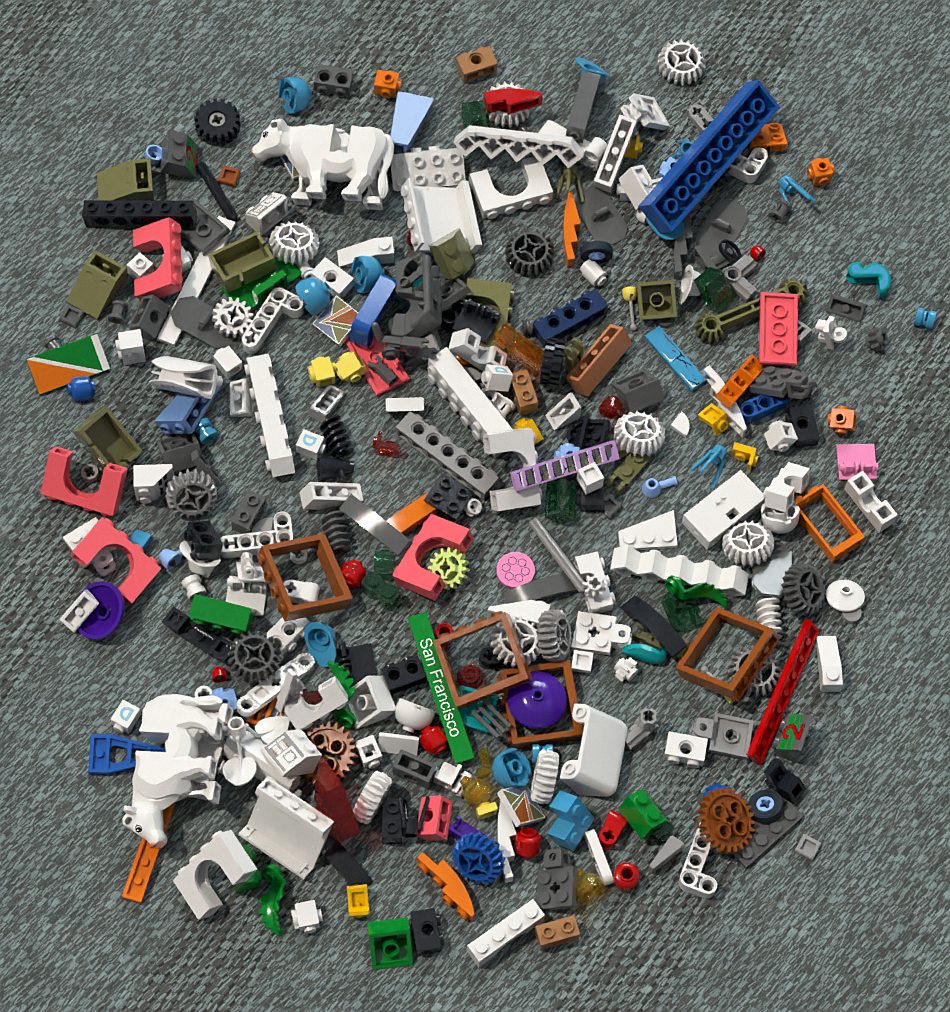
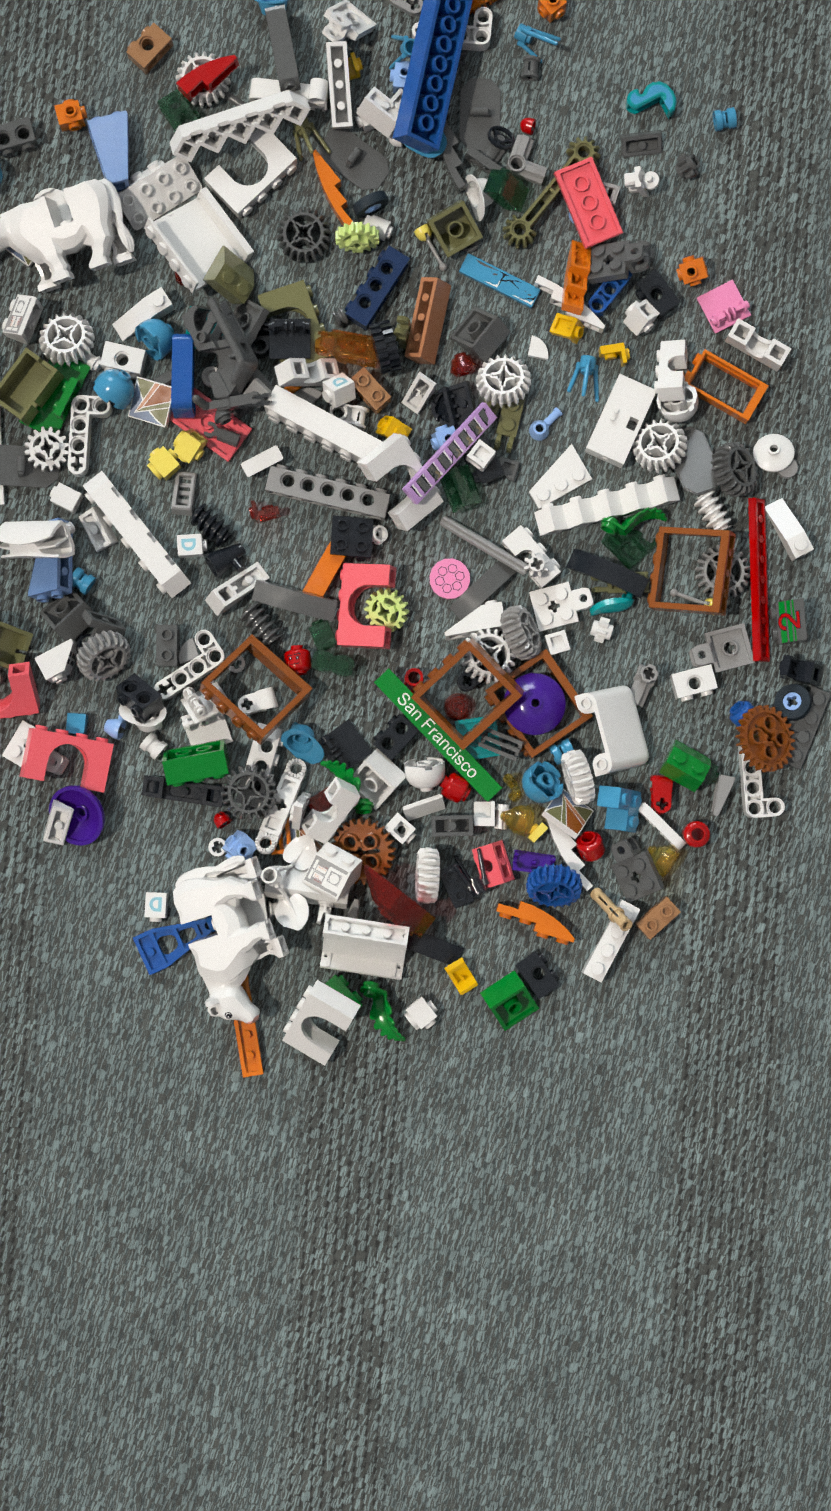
camera: 25 degrees left, 20 degrees up
none -> yellowish green gear [335,222,379,253]
none -> tan pin [590,888,632,931]

